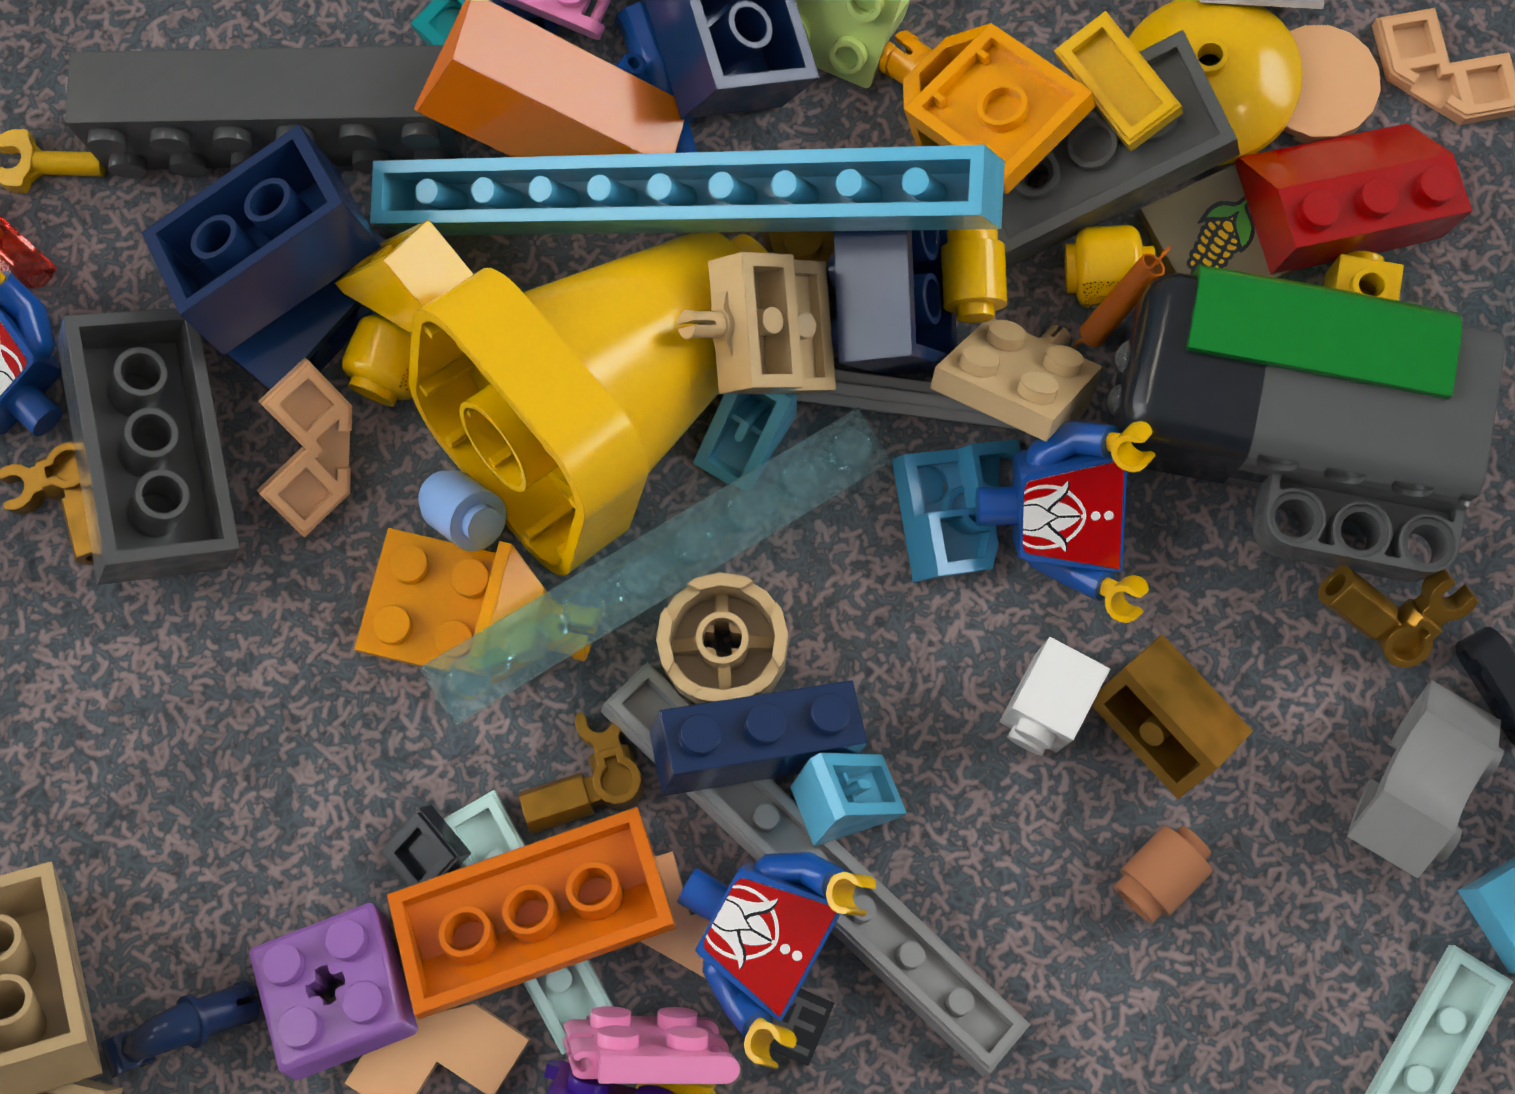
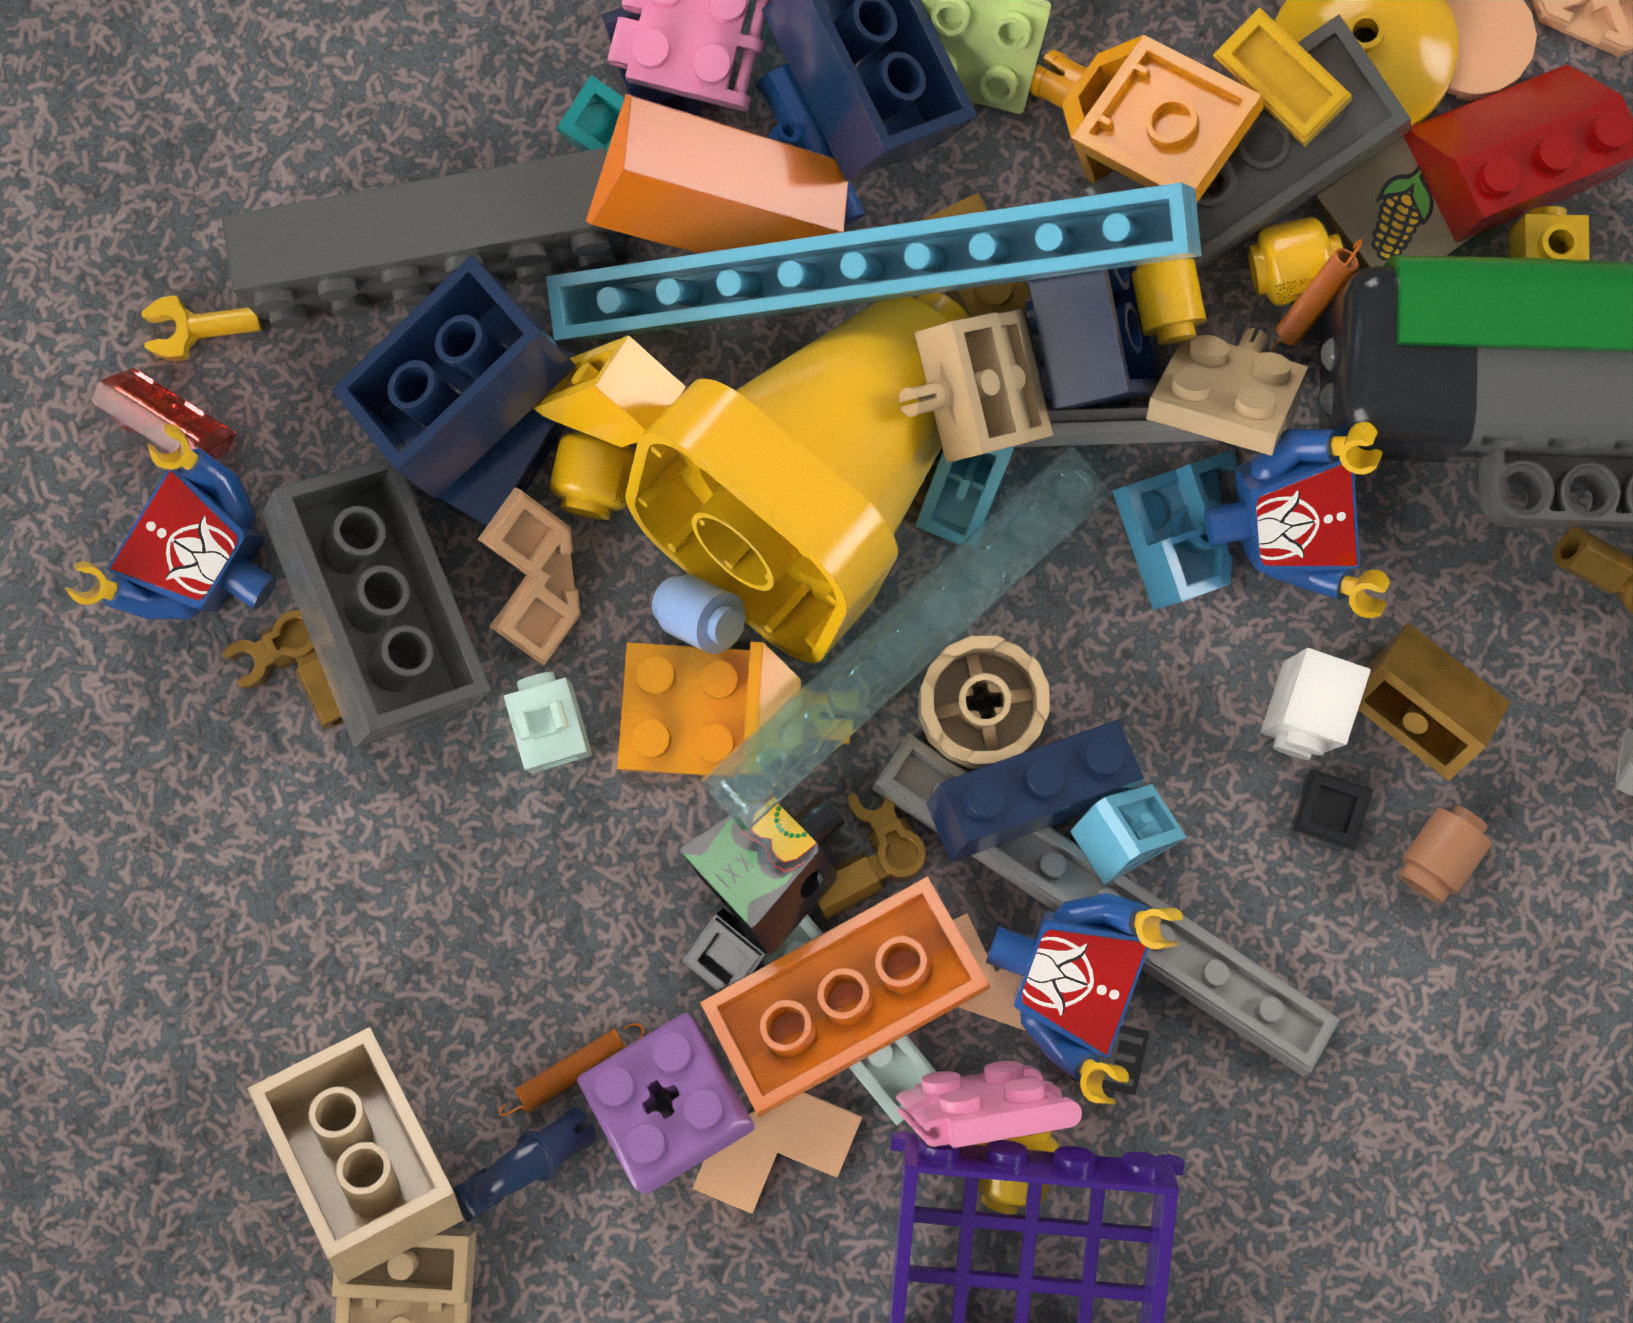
camera: 10 degrees left, 5 degrees up
none -> orange piece [499,1023,644,1116]
none -> light aqua brick [504,672,593,774]
none -> torso [679,794,845,955]
none -> black tile [1290,769,1373,851]

